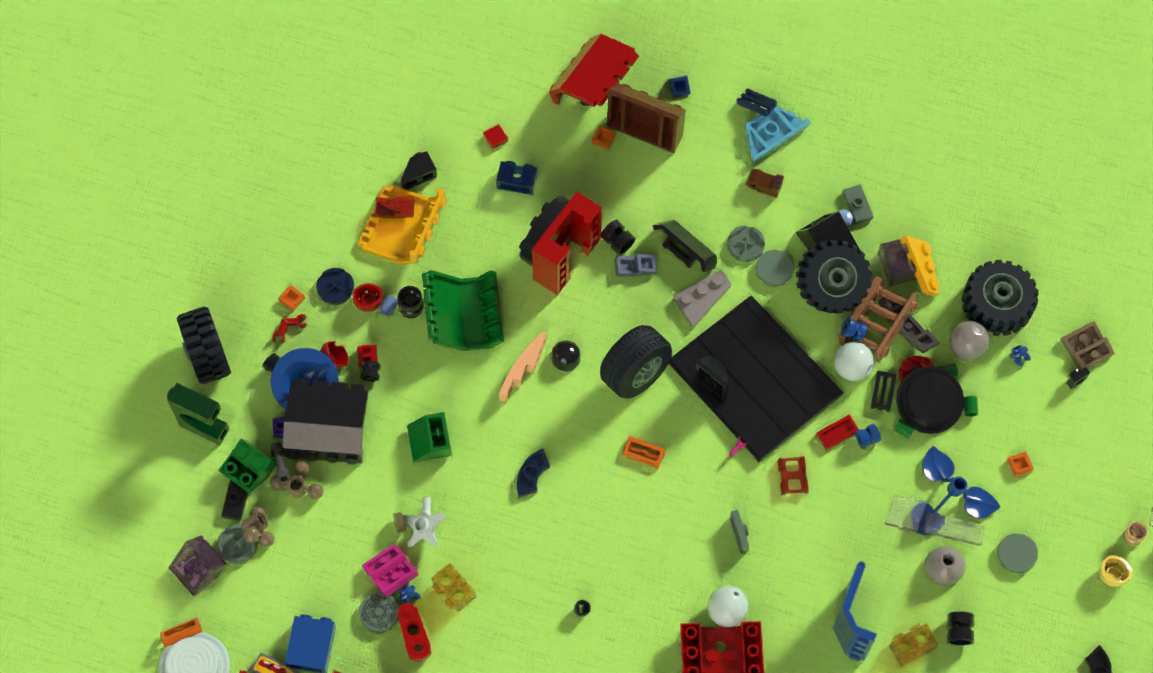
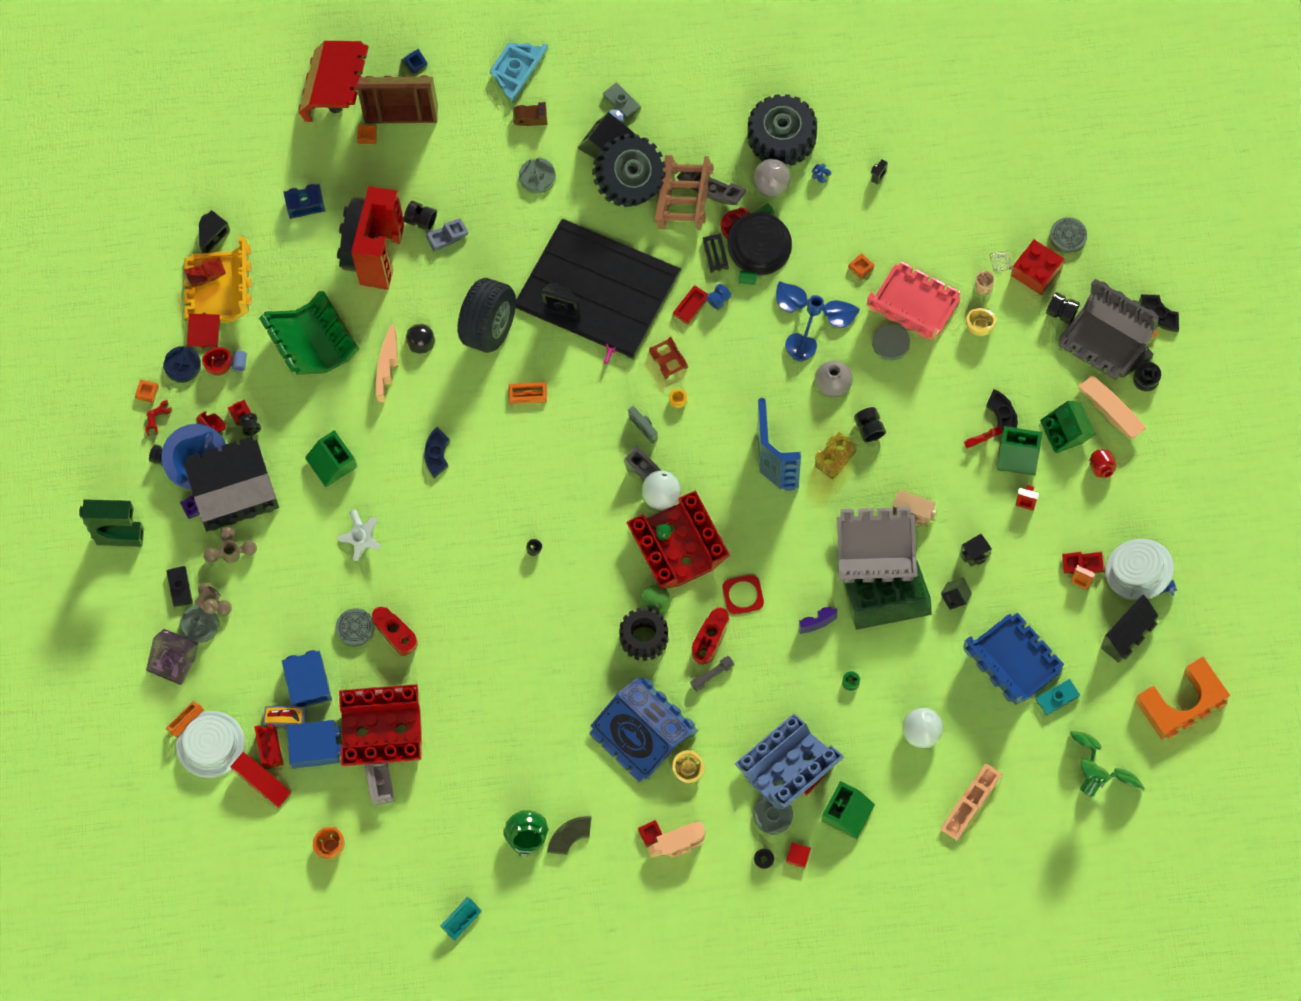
camera: 20 degrees left, 0 degrees up
black wheel [177,306,231,384] -> none
green slope [218,438,277,493] -> none
dark grey bar [270,442,290,483] -> none
dark pink slope [361,544,419,597] -> none
olive tile [393,512,405,533] -> none
black wheel [397,286,424,319] -> none
blue plate [398,585,421,604] -> none
clear yellow brick [431,563,476,612] -> none
red tile [483,124,508,150] -> none
piece [652,220,717,272] -> none
light grey wing [673,269,731,329] -> none
dark blue tile [736,88,777,117] -> none
sand green tile [756,250,794,287] -> none
light aqua piece [834,342,874,381] -> none
blue wheel [841,317,867,342] -> none
slope [878,239,917,287] -> none
clear piece [885,495,926,532] -> none
yellow wing [900,235,940,297] -> none
clear tile [924,512,985,546] -> none
green hinge [964,396,979,417] -> none
dark tan slope [1060,321,1115,370] -> none
none -> red piece [187,312,220,349]
none -> dark grey slope [624,445,662,481]
none -> green hinge [656,525,671,540]
none -> yellow tile [669,389,687,408]
none -> coral hinge [867,261,961,340]

